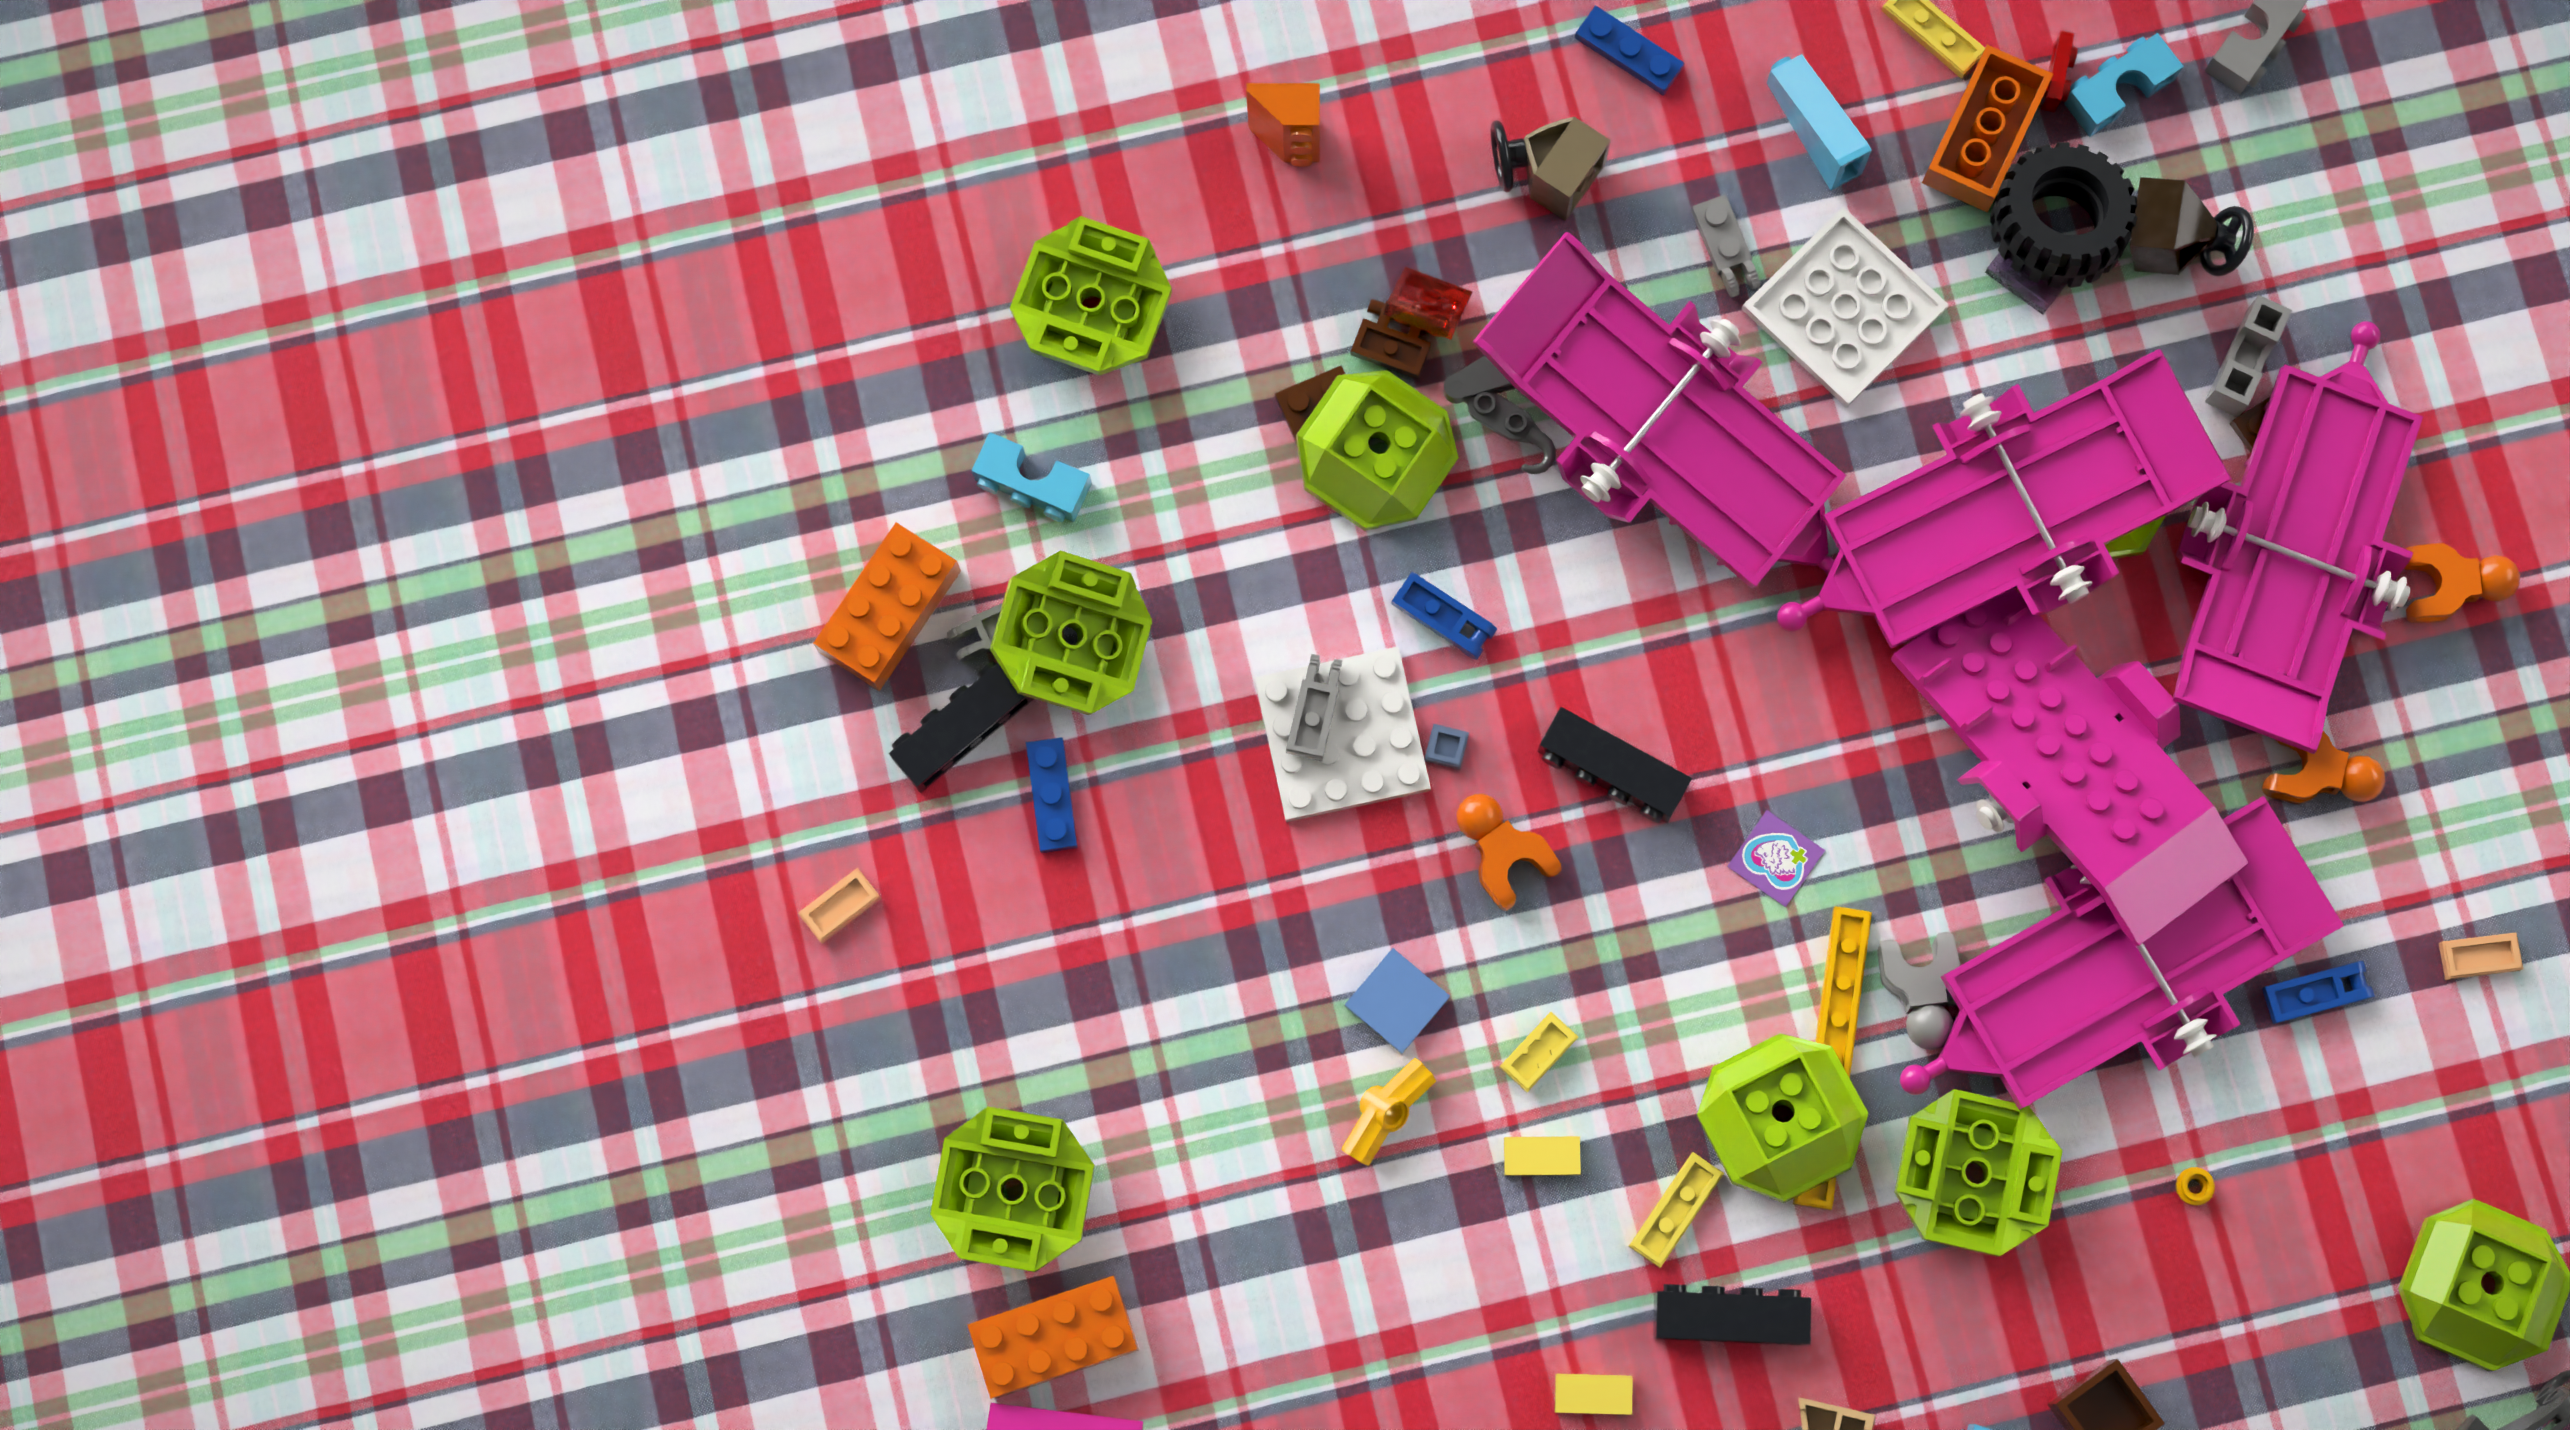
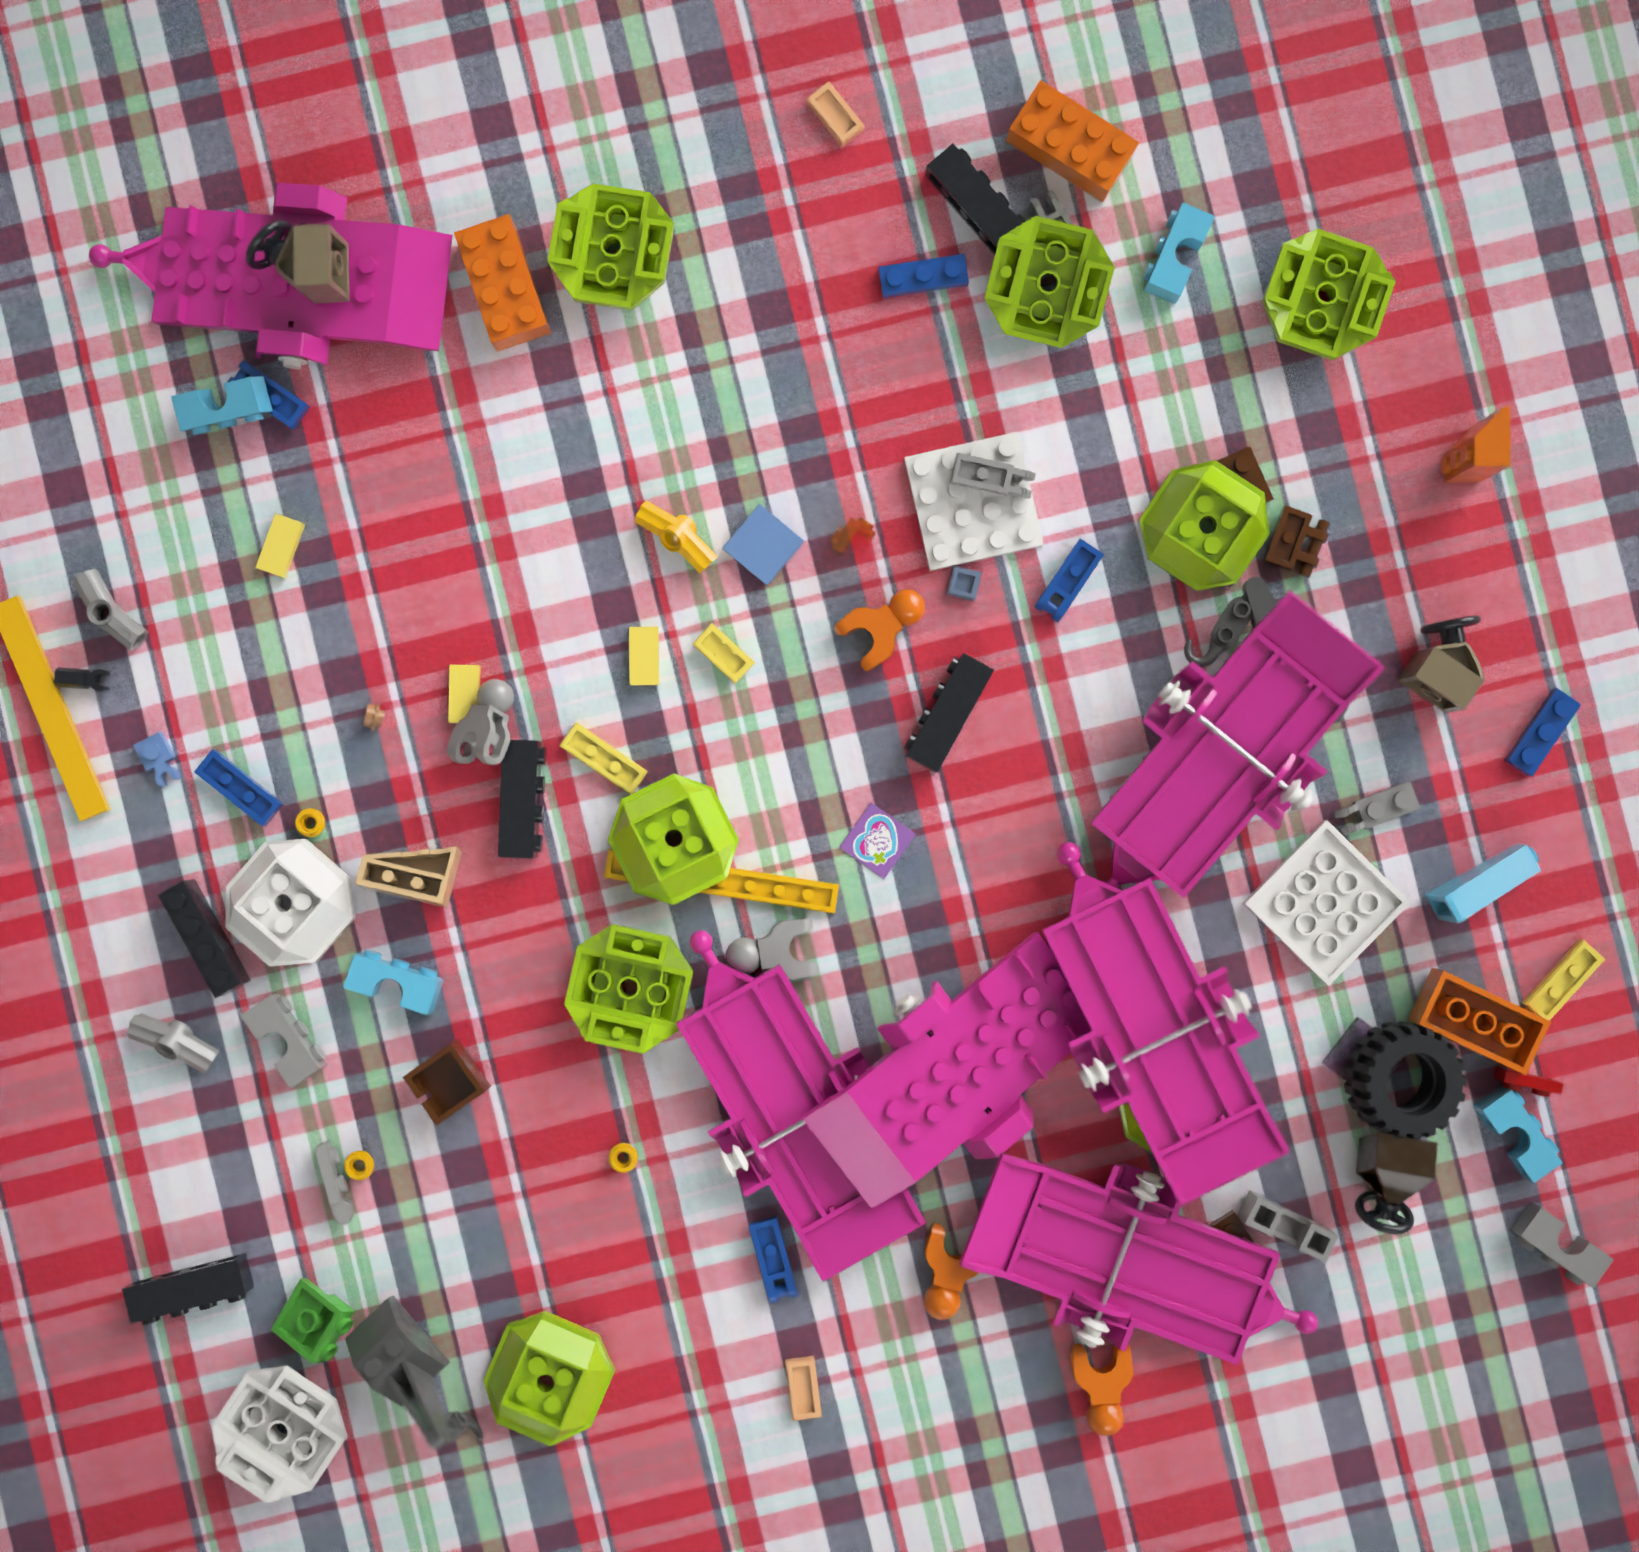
camera: 85 degrees right, 10 degrees up
clear red plate [1383,266,1473,340] -> none
none -> light grey piece [447,679,514,765]
none -> clear orange bracket [830,517,876,557]

